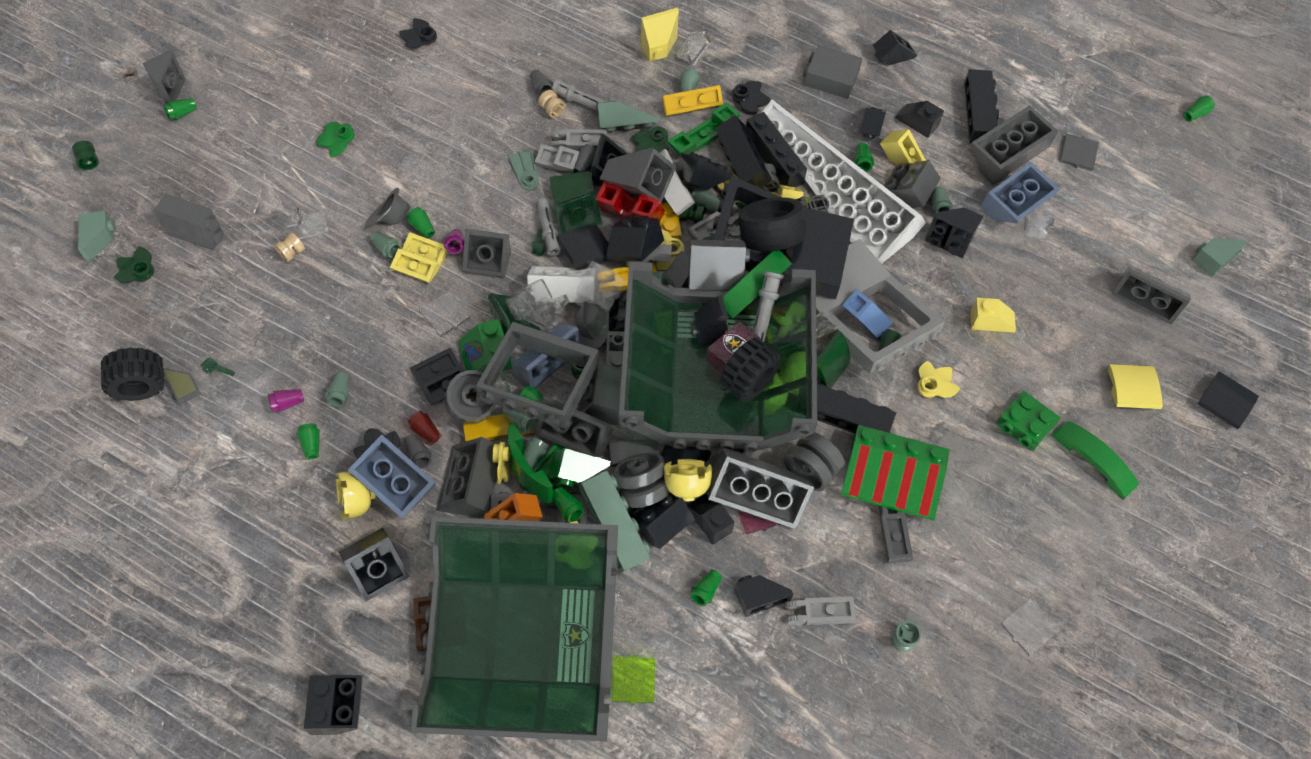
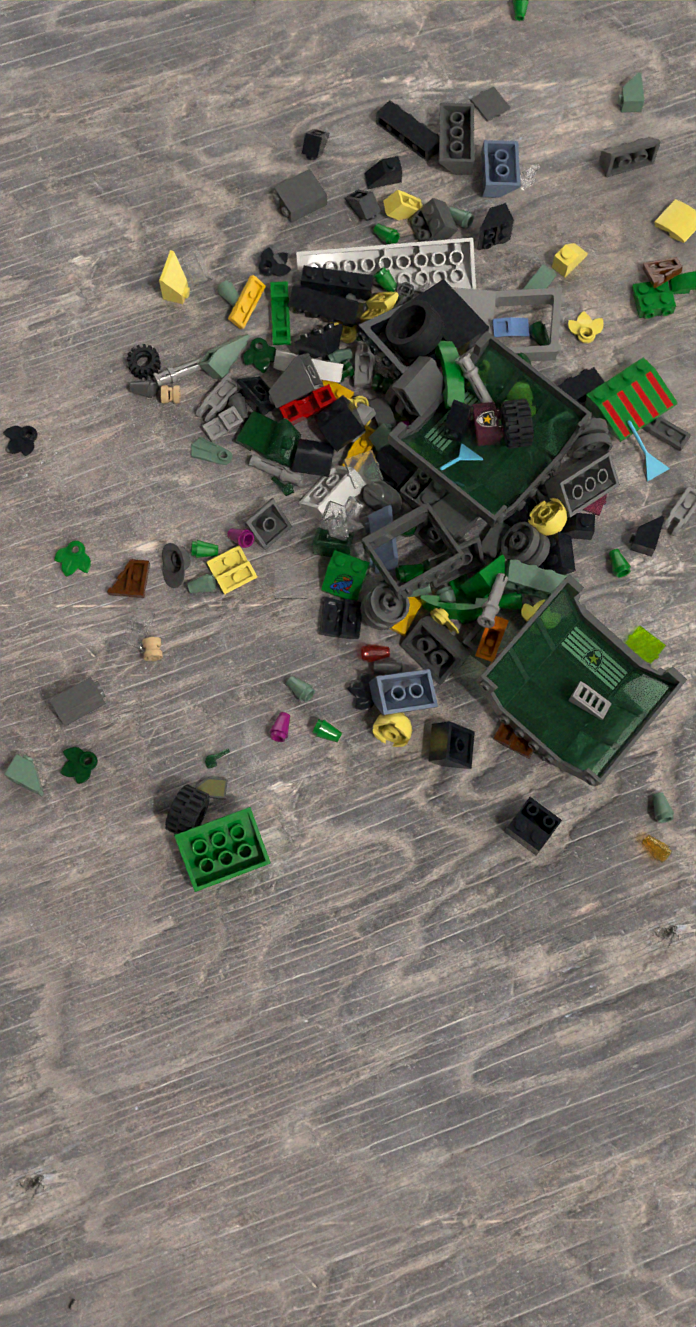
camera: 50 degrees left, 10 degrees up
none -> reddish brown wing [107,559,150,598]
none -> black tyre [127,344,161,380]
none -> green slope [174,807,271,892]
none -> green cone [374,267,398,292]
none -> medium azure piece [440,443,483,471]
none -> light grey pin [477,573,508,628]
none -> sand green slope [523,264,557,290]
none -> light grey slope [568,681,612,720]
none -> medium azure piece [627,420,670,482]
none -> reddish brown wing [643,256,683,288]

